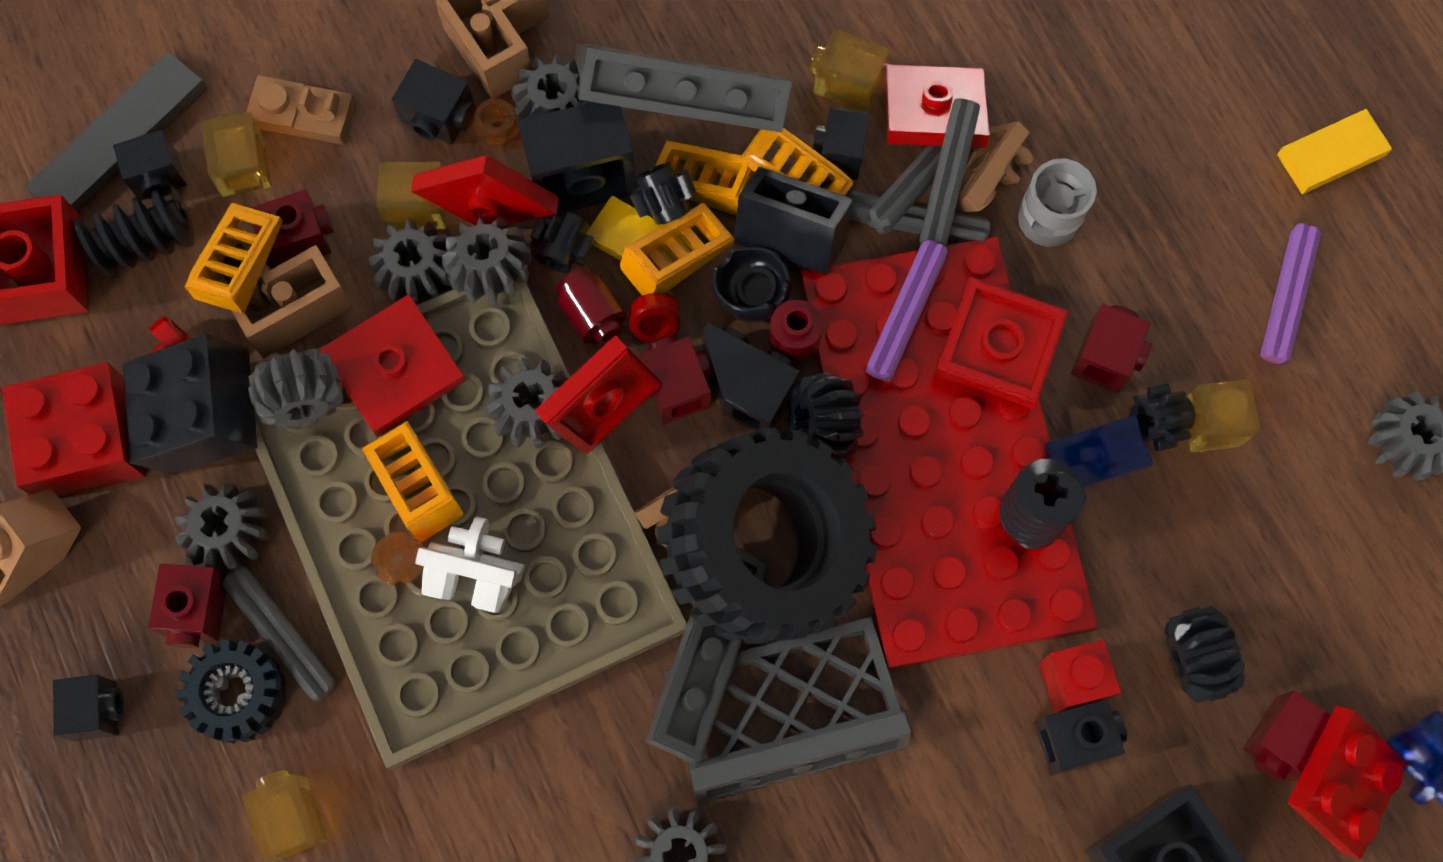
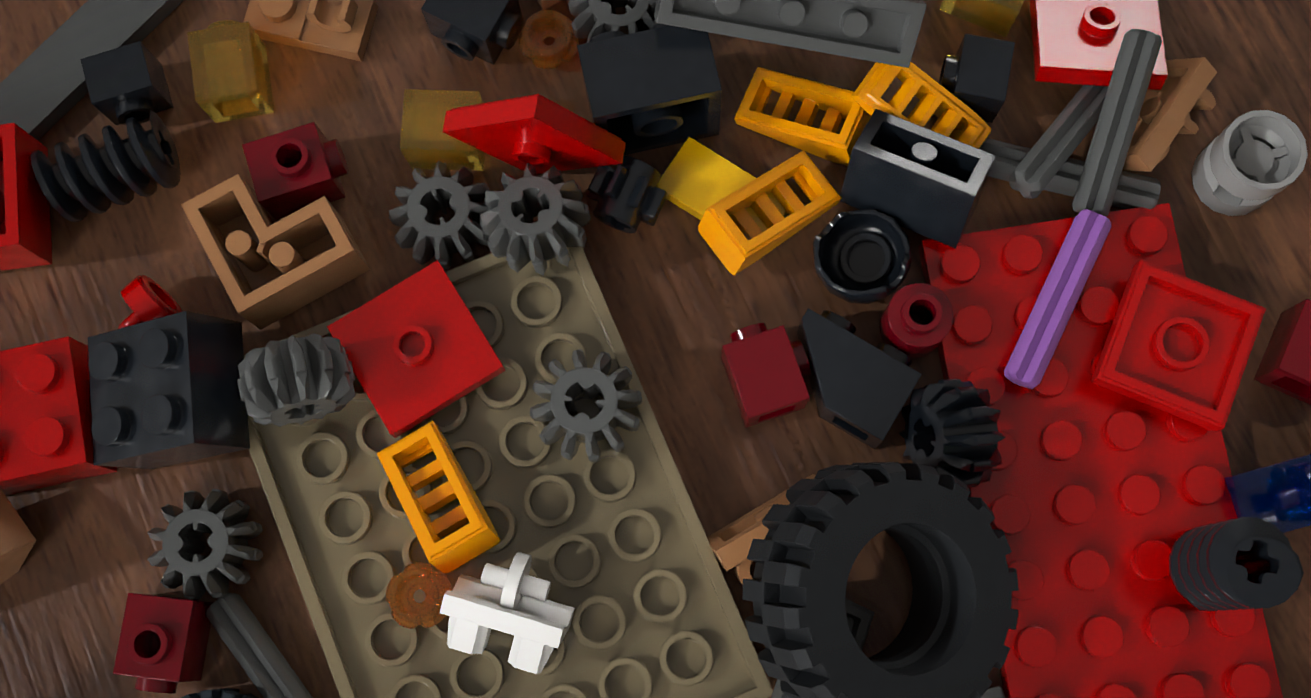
camera: 10 degrees right, 5 degrees up
light orange slope [185,203,283,314] -> none
red plate [535,335,663,454] -> none
dark red brick [555,267,627,345] -> none
red tile [629,293,680,343] -> none
black gear [630,162,696,225] -> none

